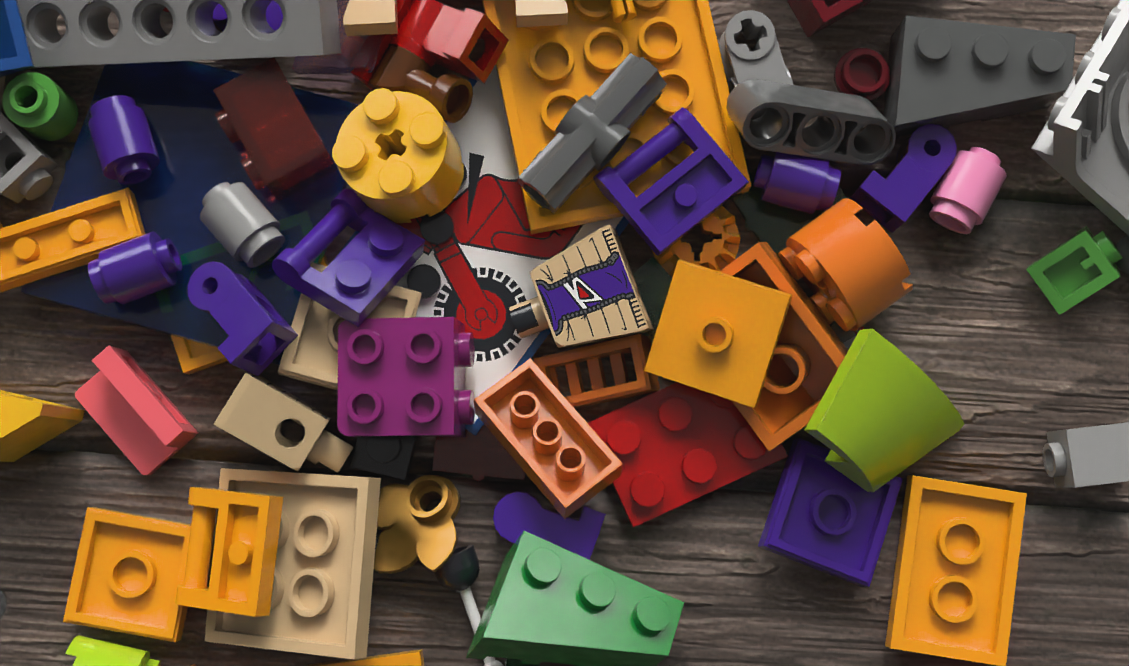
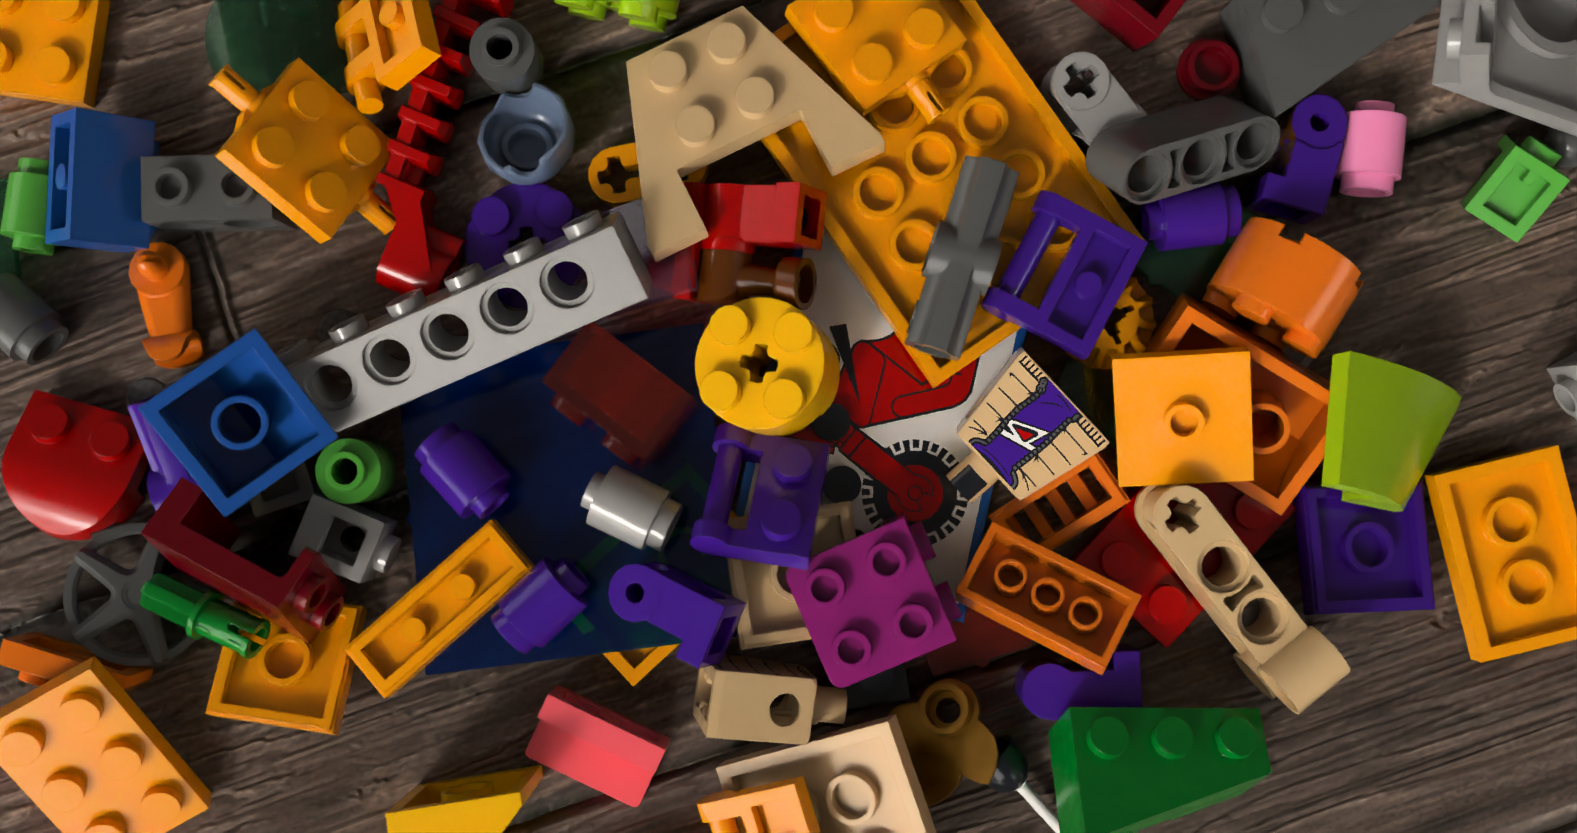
camera: 25 degrees left, 5 degrees up
none -> tan piece [1134,484,1351,714]

